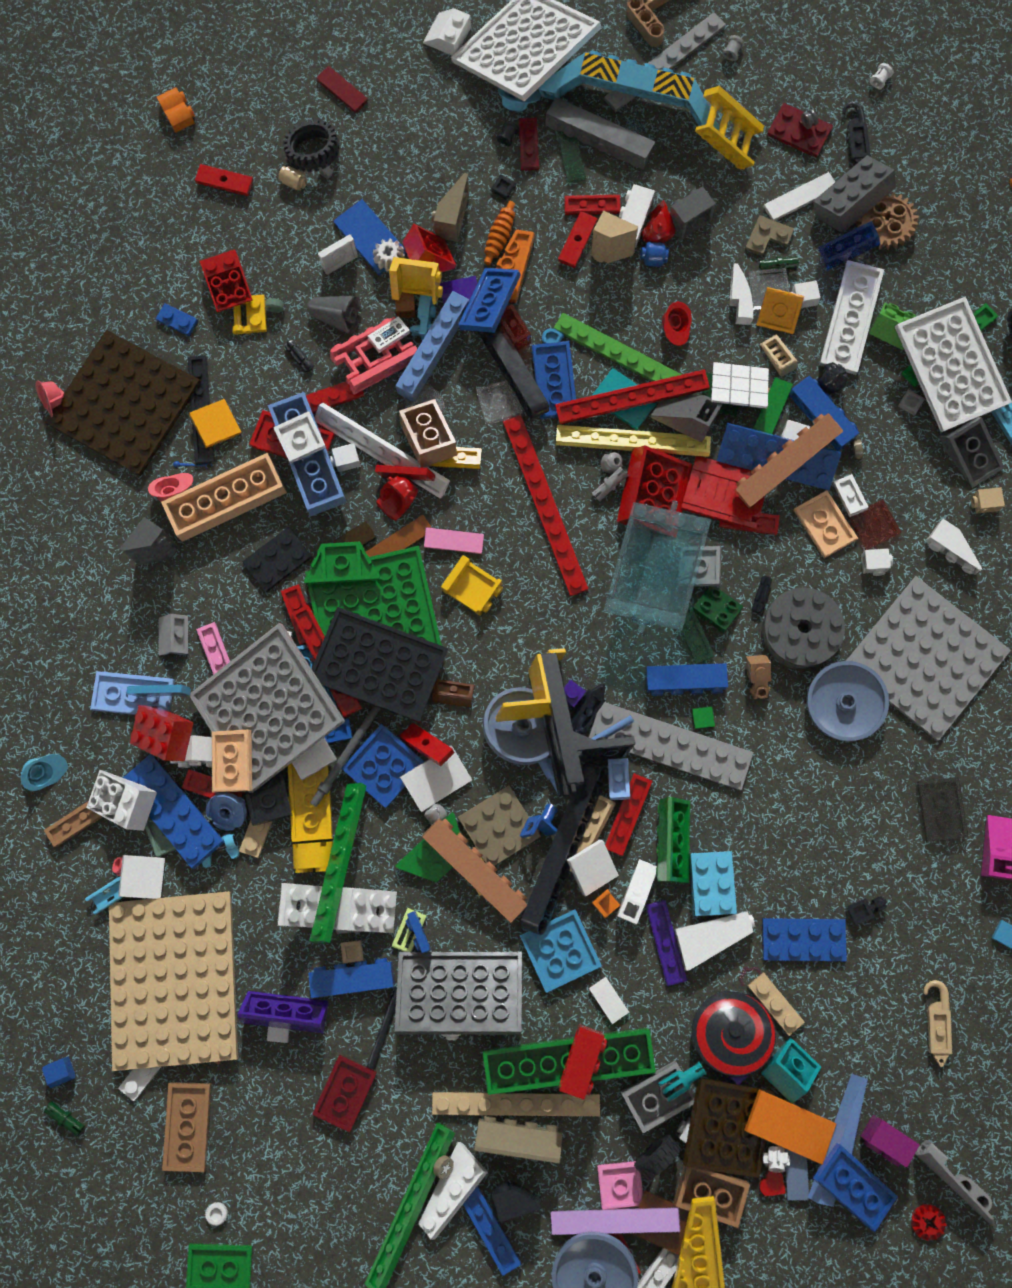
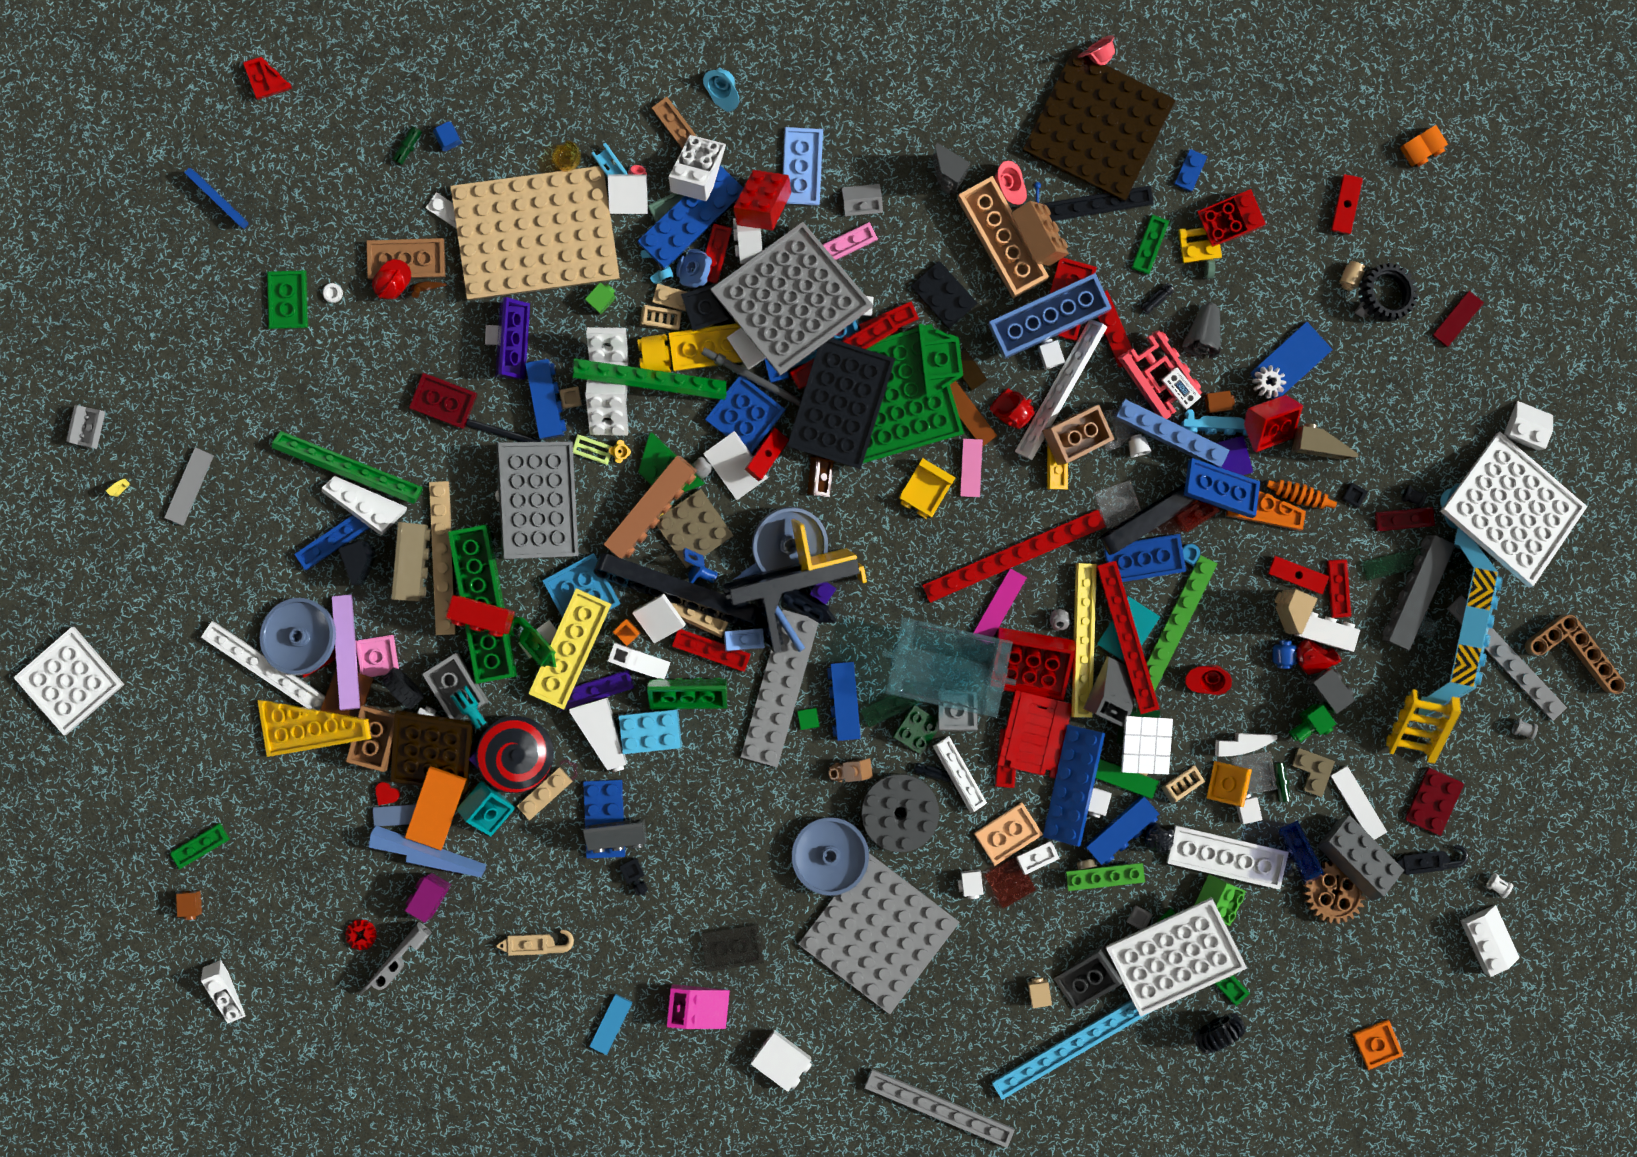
camera: 80 degrees right, 10 degrees up
dark azure tile [127,685,191,697] -> none
light orange tile [189,399,241,448] -> none
light nougat tile [212,730,252,792] -> none
white plate [273,411,326,464] -> none
white tile [318,234,358,274] -> none
red tile [375,465,435,481] -> none
yellow panel [389,257,443,304] -> none
blue plate [405,911,432,954] -> none
dark tan tile [433,1155,454,1179] -> none
light grey pin [592,467,628,502] -> none
nougat brick [734,413,843,508] -> none
white gear [763,1146,790,1173] -> none
dark grey bush [801,109,818,129] -> none
blue tile [813,1143,898,1233] -> none
white slope [926,519,982,575] -> none
none -> red piece [372,259,411,299]
none -> reddish brown bar [410,281,447,298]
none -> green plate [509,617,557,668]
none -> light yellow plate [529,588,612,710]
none -> clear yellow hair [552,140,581,172]
none -> dark grey slope [583,819,647,853]
none -> bright green brick [585,282,616,314]
none -> yellow plate [608,440,631,463]
none -> tan slope [640,305,682,331]
none -> white tile [933,736,987,813]
none -> dark pink tile [972,568,1027,644]
none -> medium nougat brick [1011,201,1069,266]
none -> bright green piece [1066,862,1145,891]
none -> white hat [1129,434,1151,458]
none -> green tile [1131,215,1169,275]
none -> green brick [1289,703,1336,743]
none -> white slope [1460,905,1519,977]

